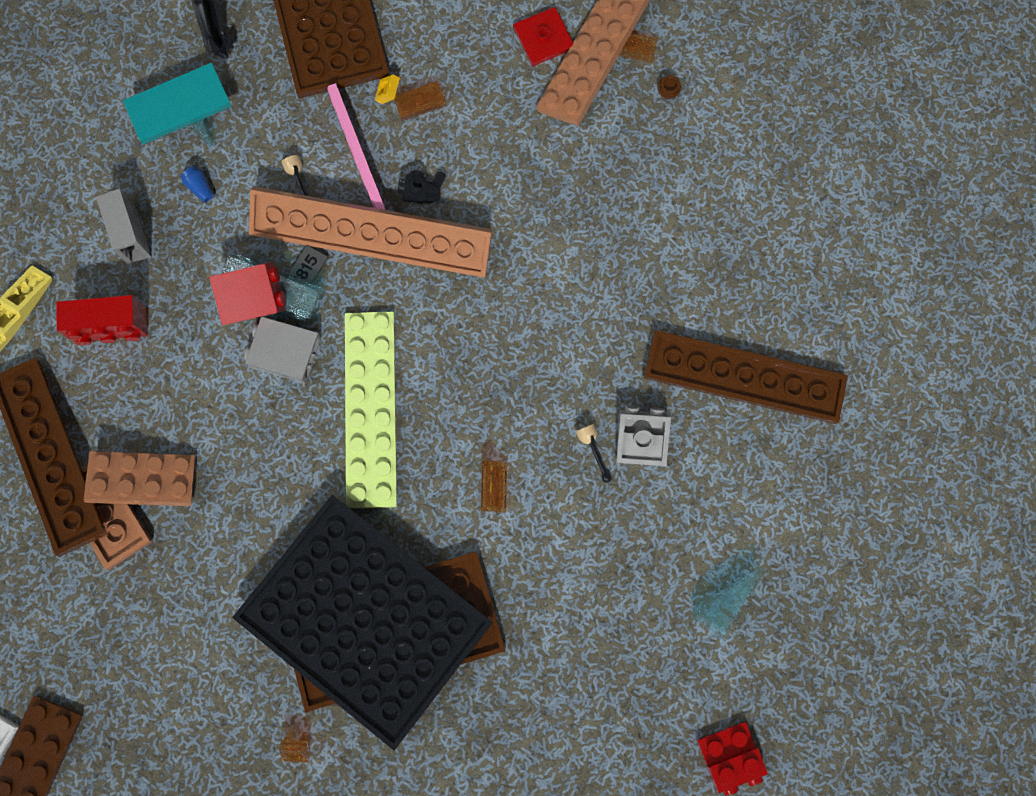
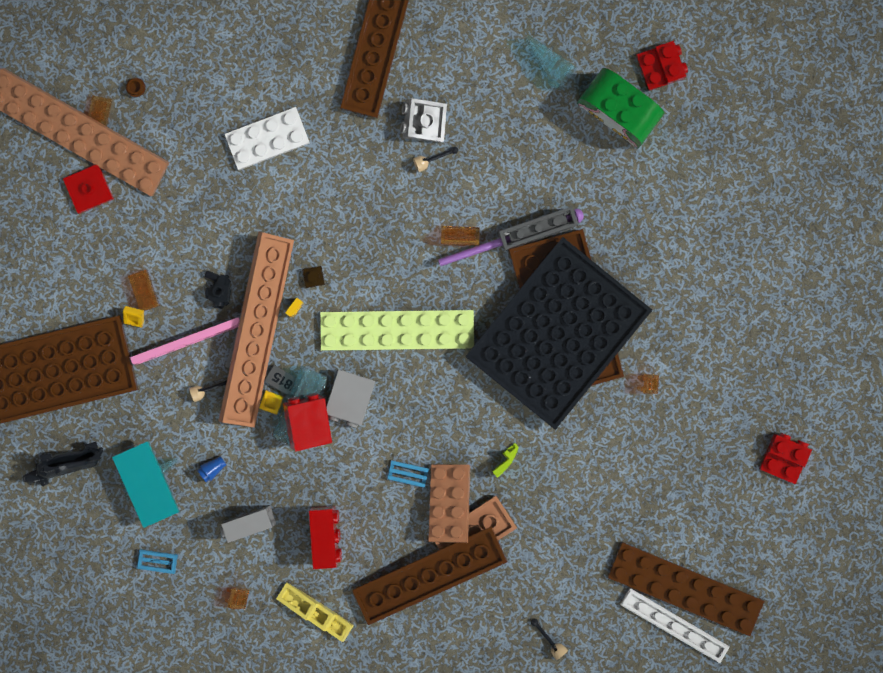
camera: 90 degrees left, 10 degrees up
none -> dark azure tile [137,549,178,574]
none -> white plate [225,107,310,170]
none -> clear orange tile [225,588,250,609]
none -> yellow tile [259,390,284,415]
none -> yellow tile [285,298,304,317]
none -> dark brown plate [302,266,325,288]
none -> dark azure tile [387,460,429,488]
none -> dark grey piece [438,207,584,266]
none -> lime slope [492,443,519,478]
none -> green brick [577,68,665,148]

